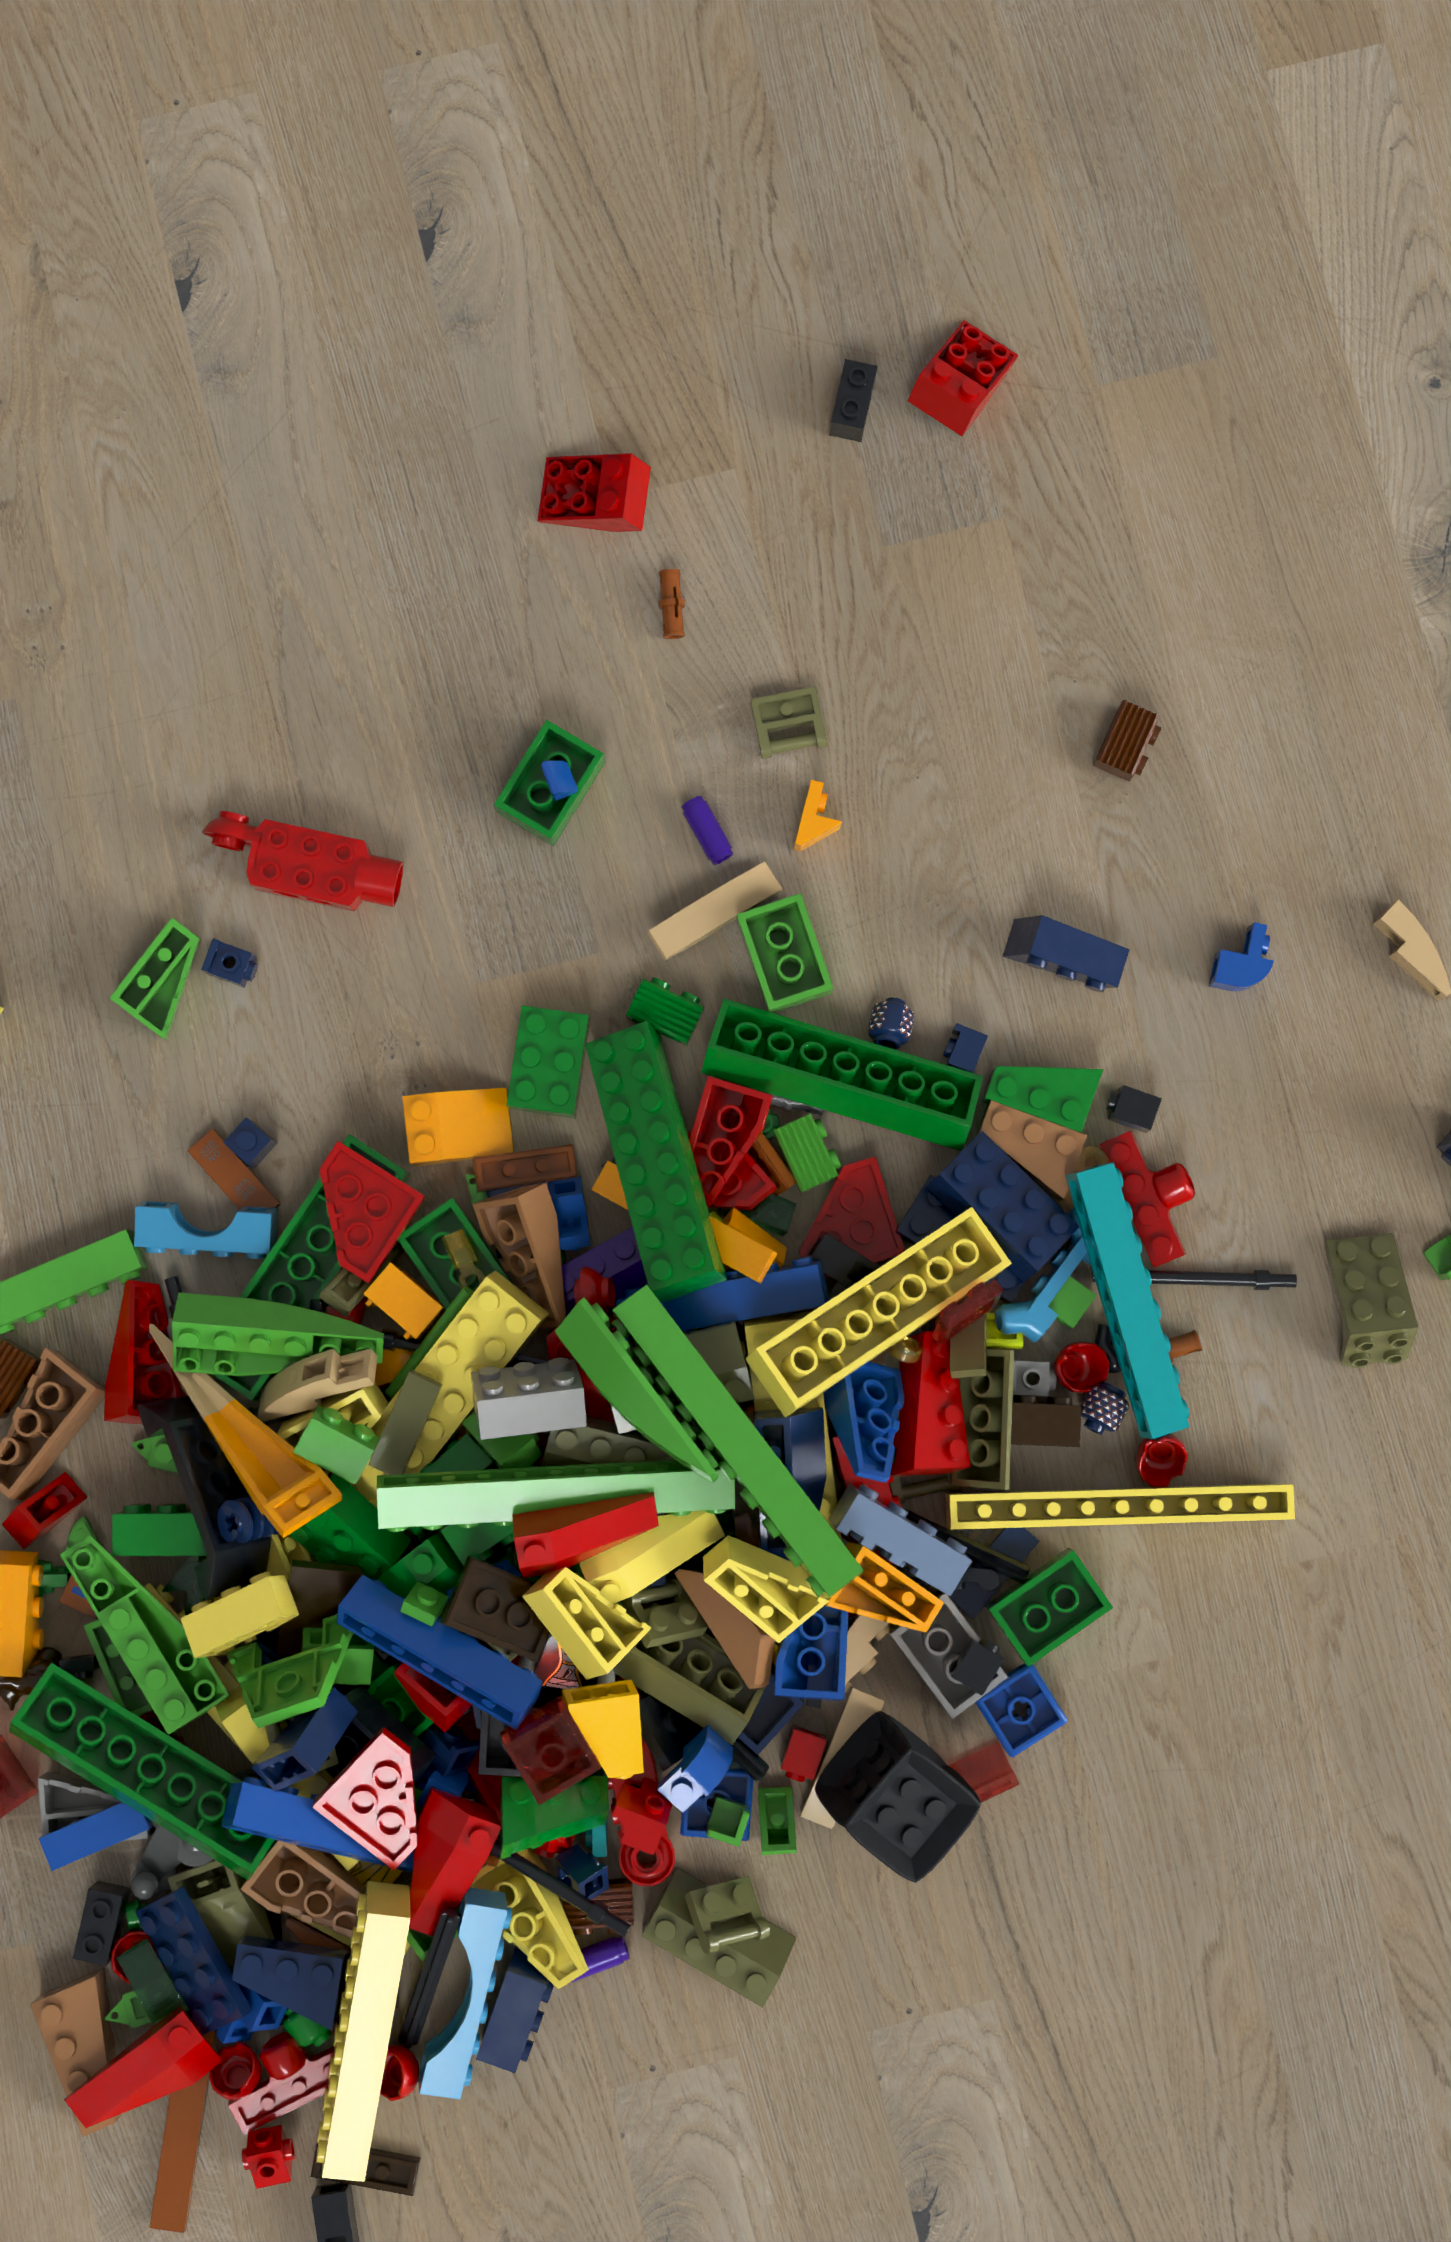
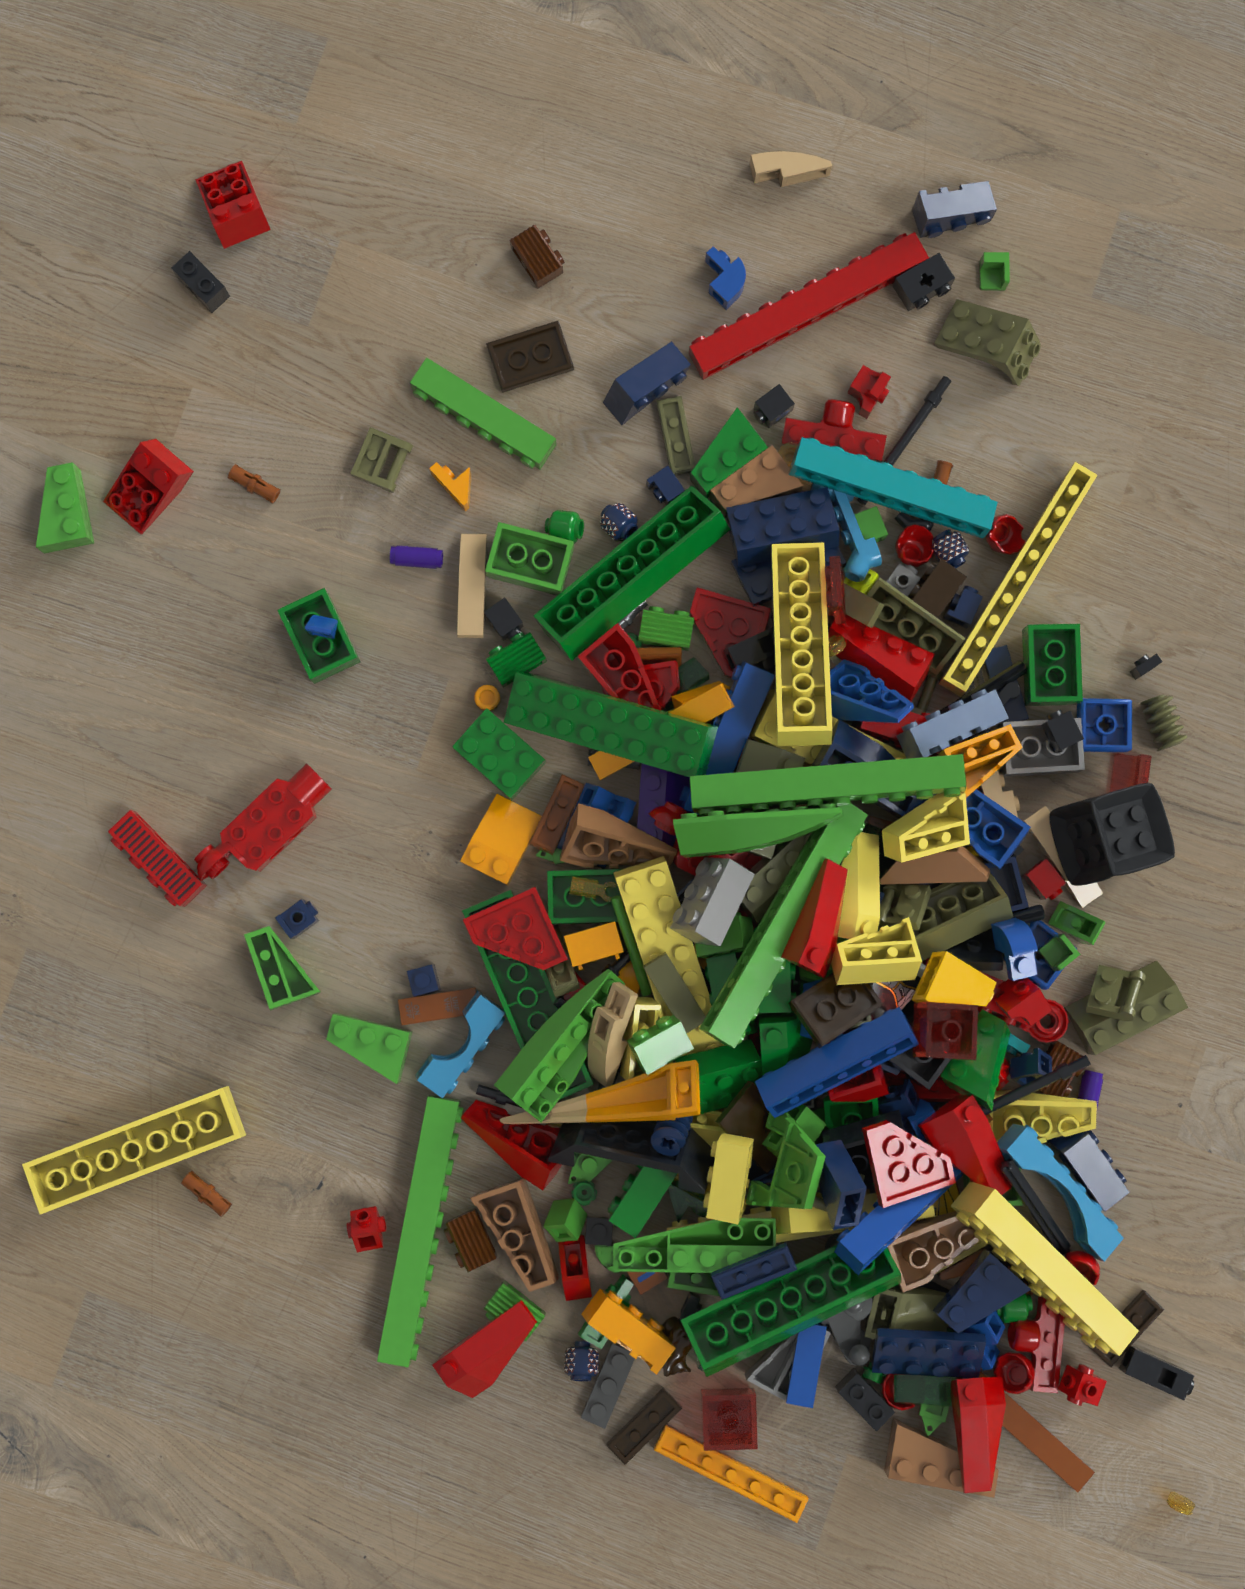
camera: 55 degrees left, 0 degrees up
bright green plate [400,1581,449,1627] -> none
none -> bright green wedge [36,462,94,554]
none -> red brick [108,810,207,907]
none -> bright green wedge [326,1013,412,1084]
none -> bright green brick [410,357,557,470]
none -> light orange tile [474,685,500,711]
none -> black brick [484,597,524,641]
none -> dark brown tile [486,320,574,393]
none -> bright green panel [544,1198,587,1242]
none -> green head [545,510,584,544]
none -> green plate [571,1180,597,1206]
none -> black plate [585,1216,613,1246]
none -> olive tile [656,396,695,475]
none -> red brick [689,232,929,380]
none -> dark blue tile [711,1242,797,1300]
none -> red brick [848,365,891,419]
none -> black brick [893,253,955,311]
none -> dark blue brick [943,586,983,629]
none -> black plate [1130,654,1163,680]
none -> olive piece [1140,694,1188,751]

